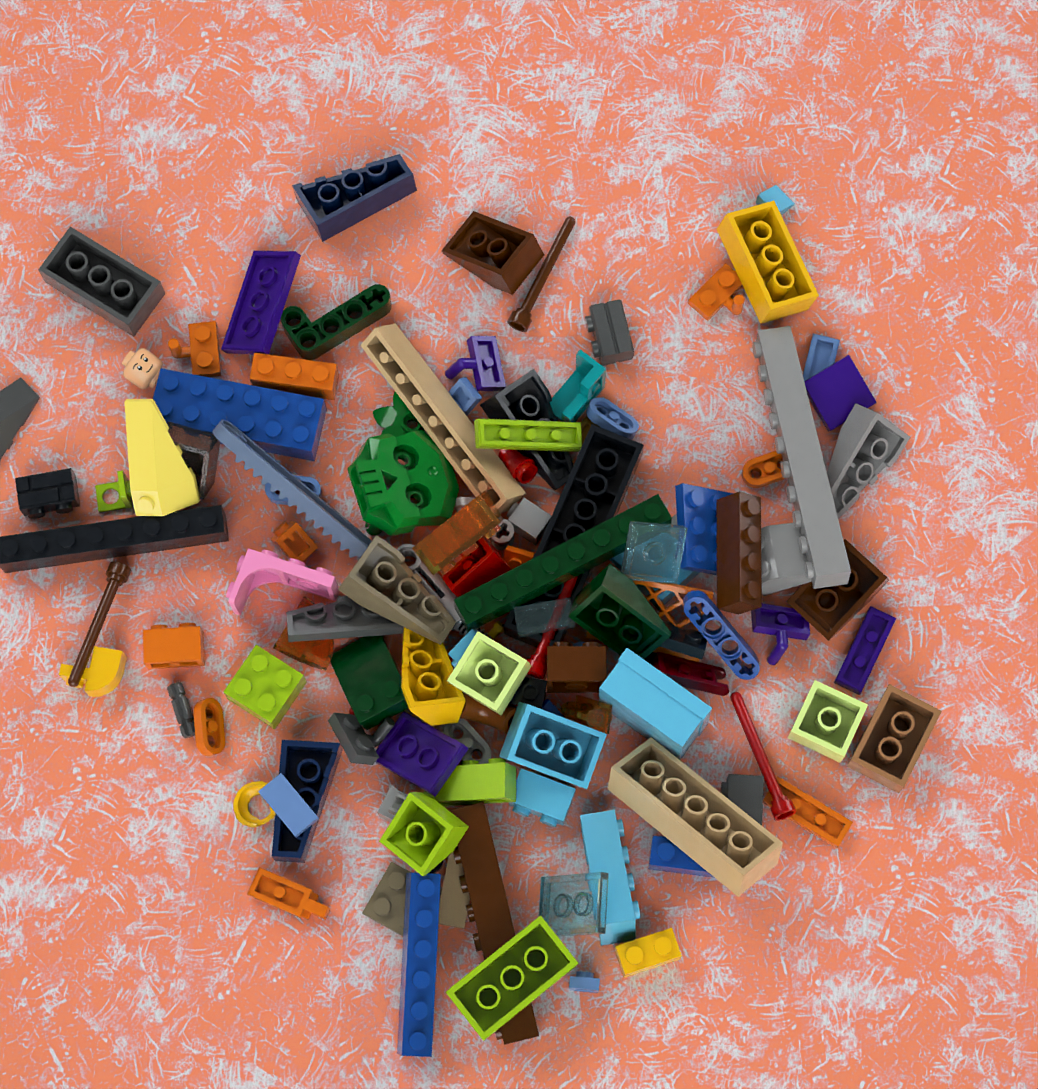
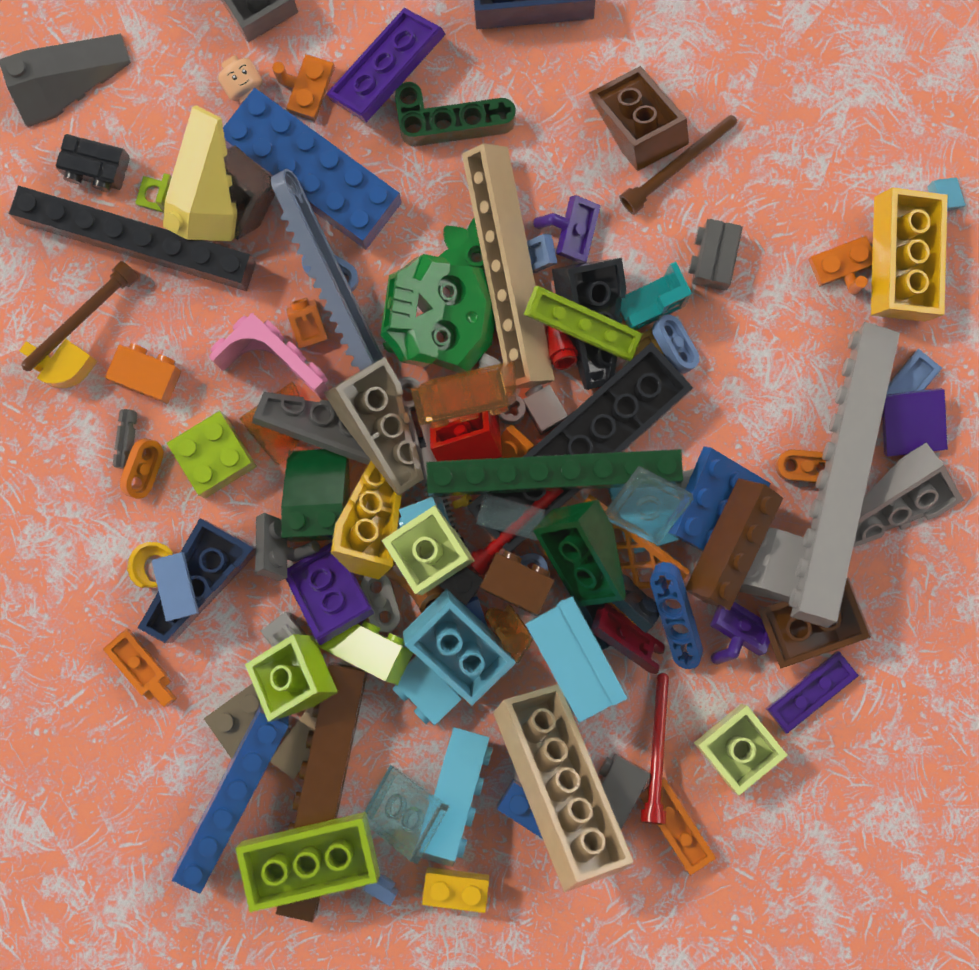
camera: 25 degrees right, 10 degrees up
orange brick [249,353,339,400] -> none
medium nougat brick [847,684,942,793] -> none

